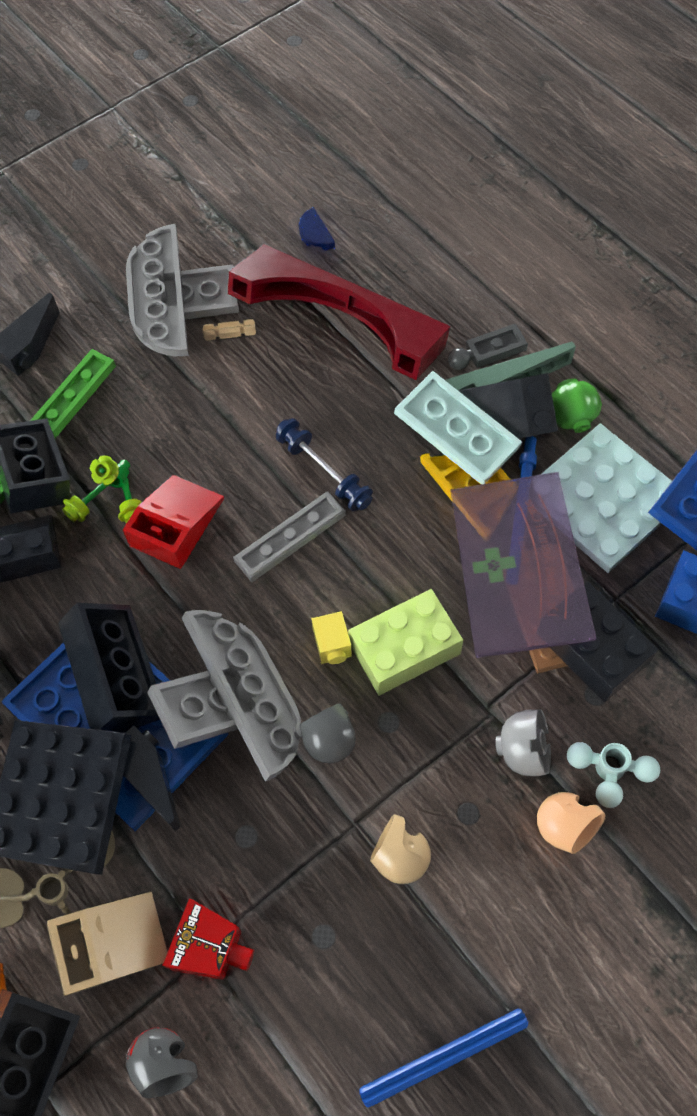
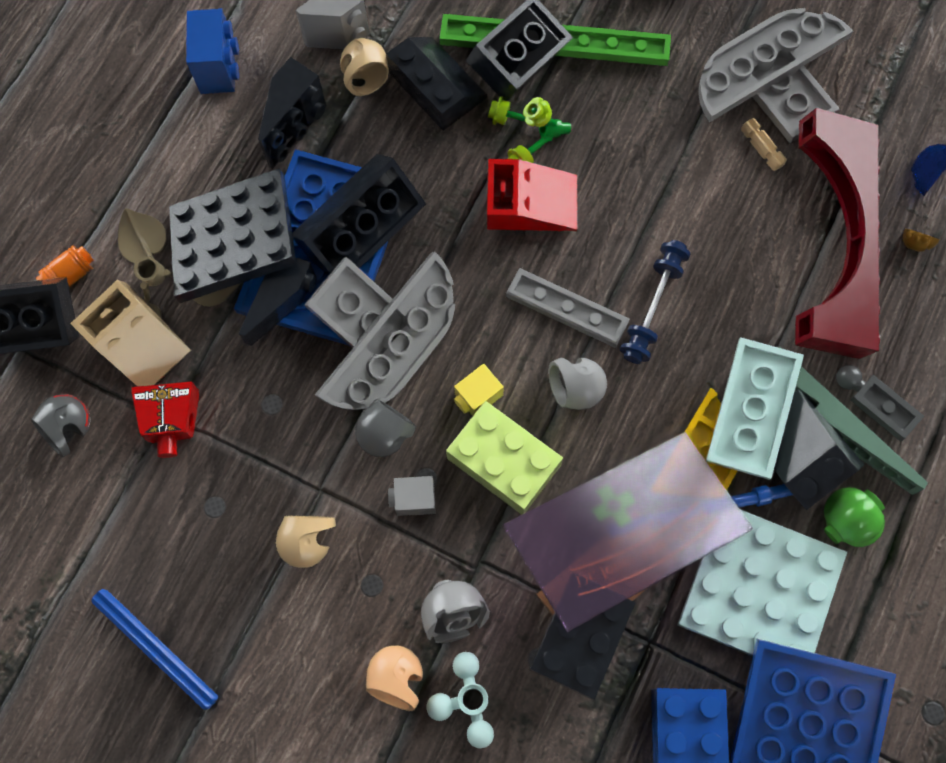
camera: 65 degrees right, 10 degrees up
none -> light grey brick [388,476,436,516]
none -> light grey helmet [548,358,607,410]
none -> pearl gold animal [903,228,940,252]

